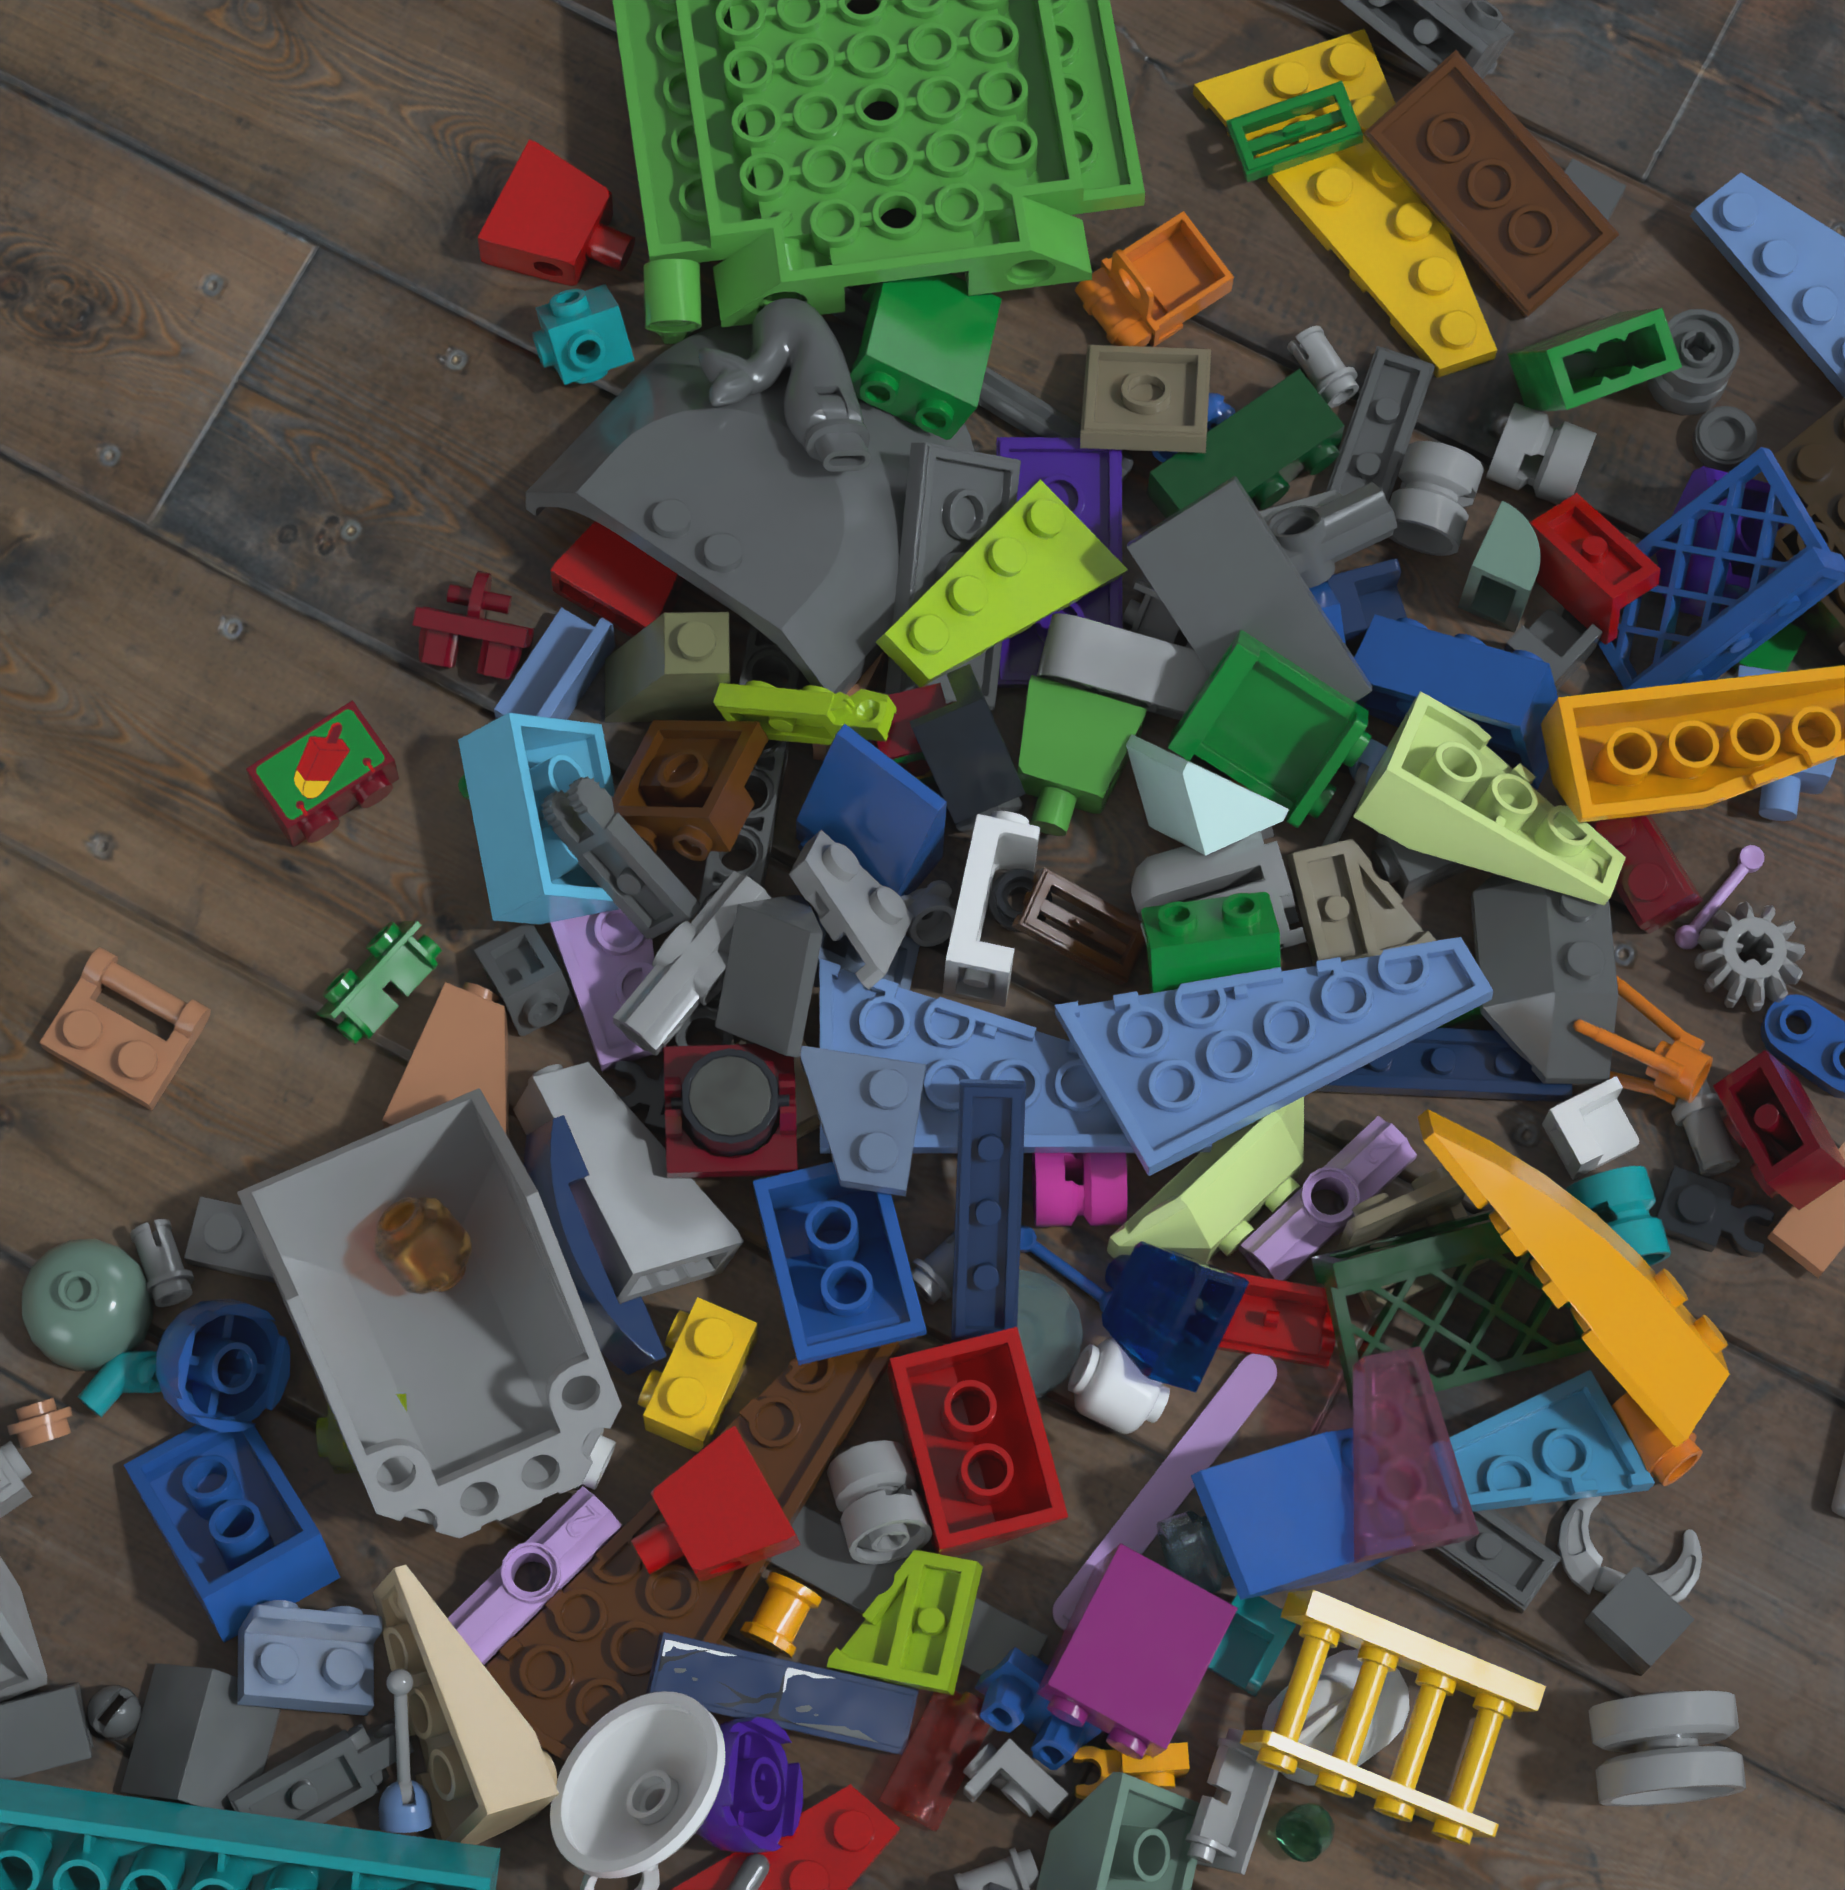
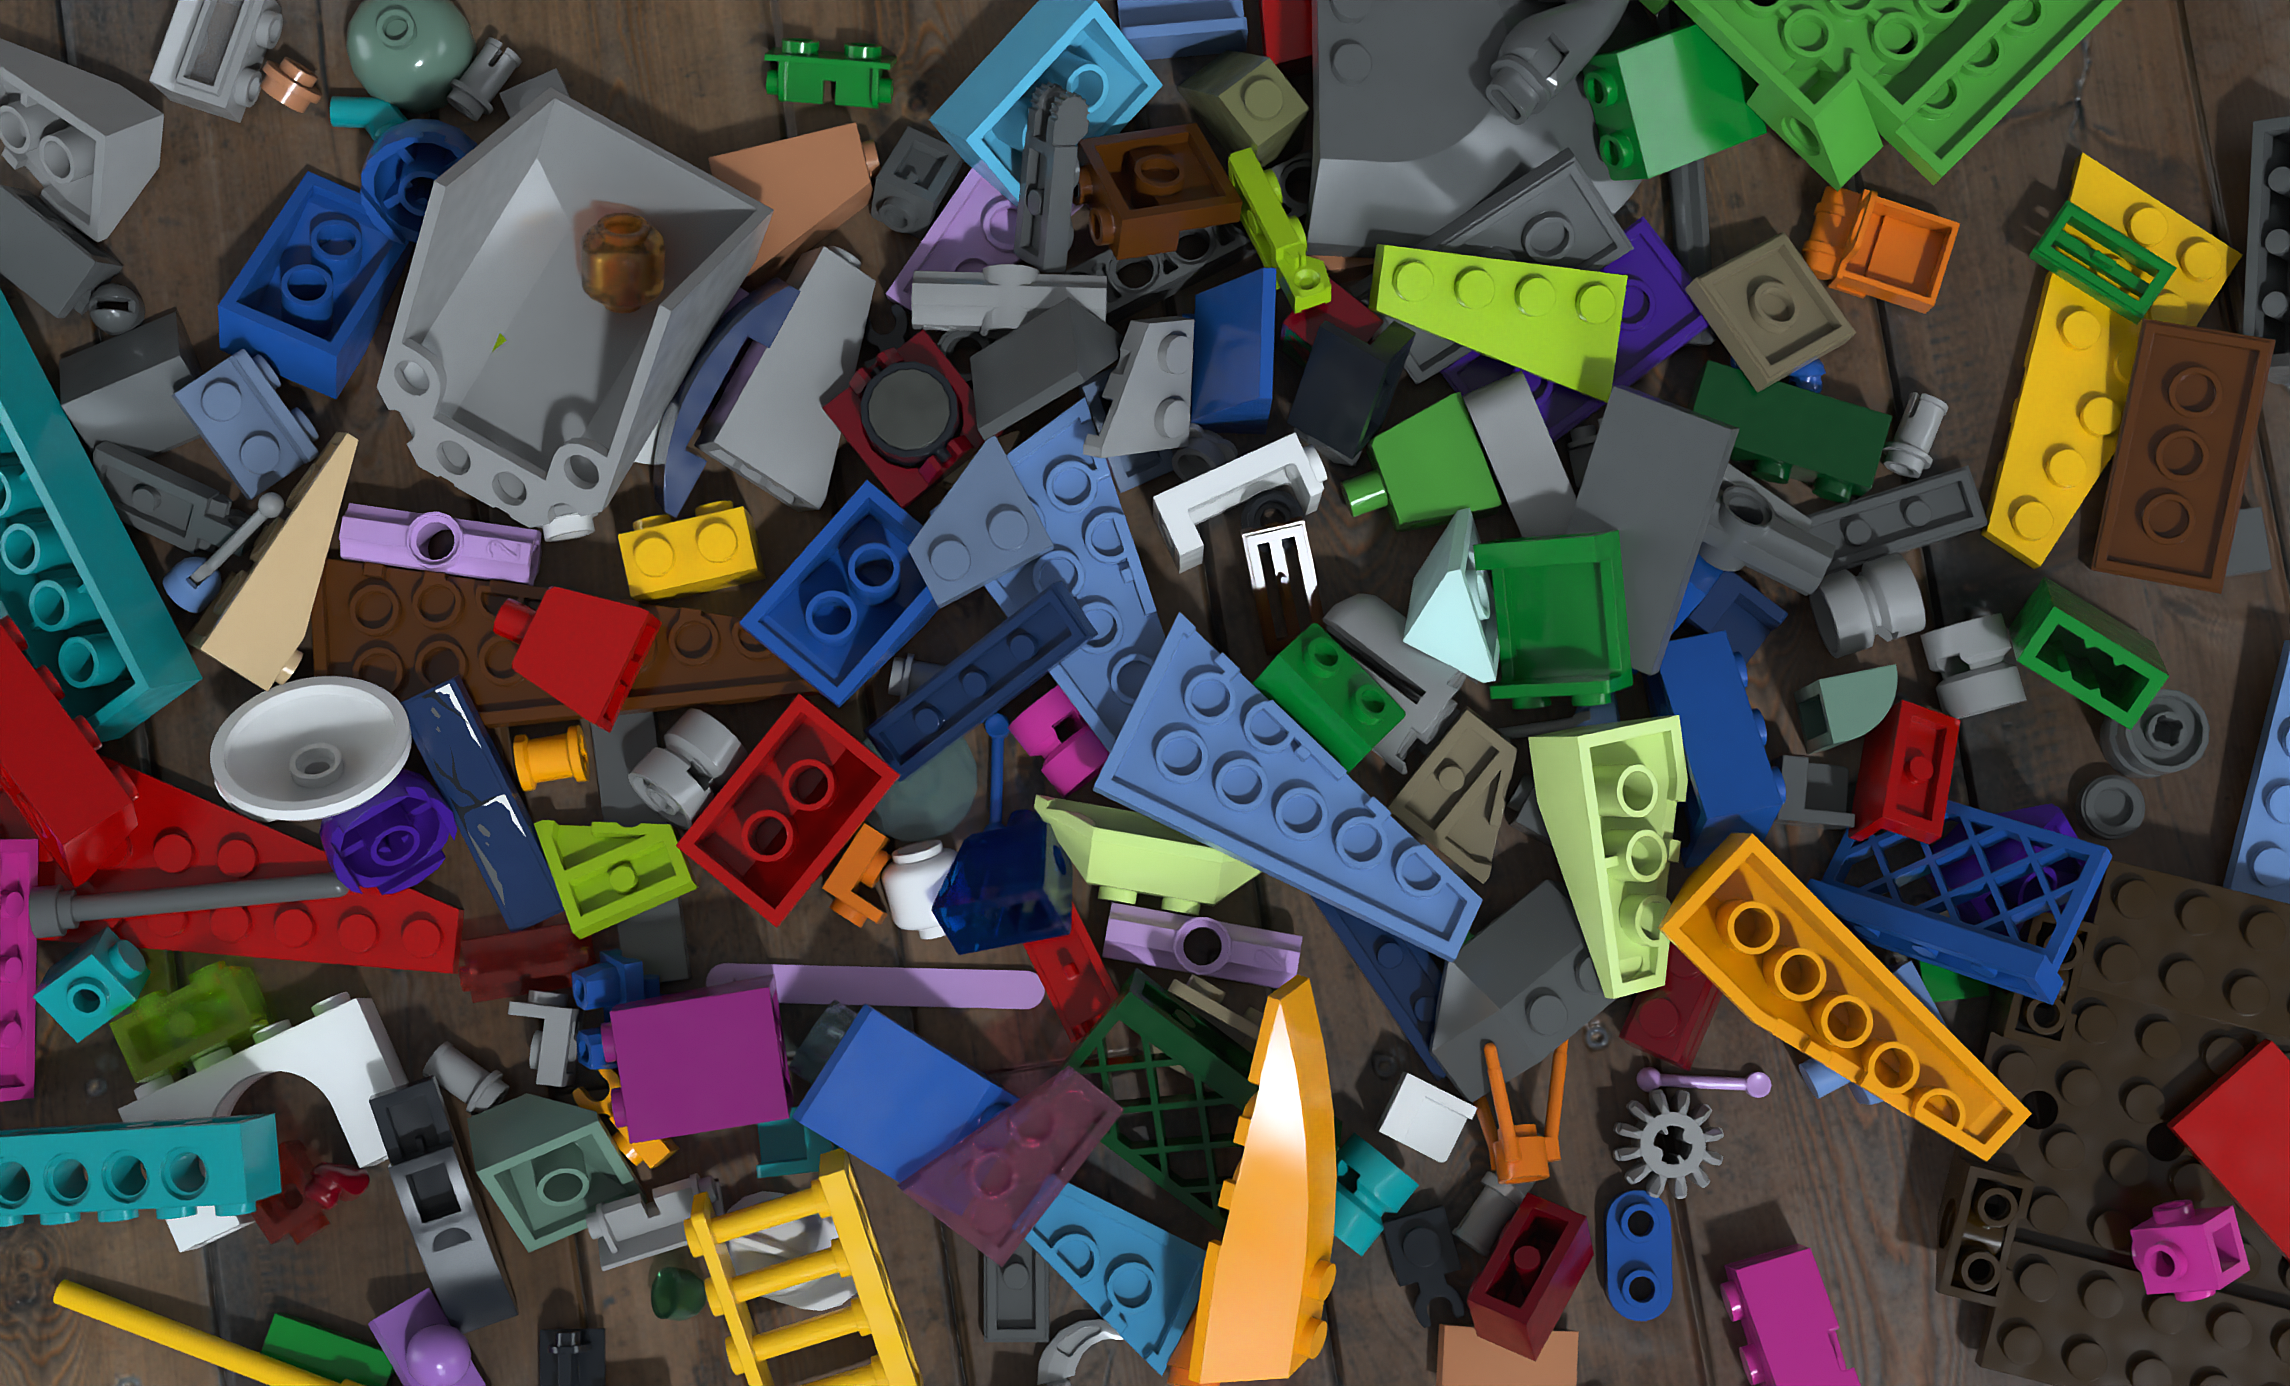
camera: 60 degrees right, 10 degrees up
none -> orange bracket [822,823,892,928]

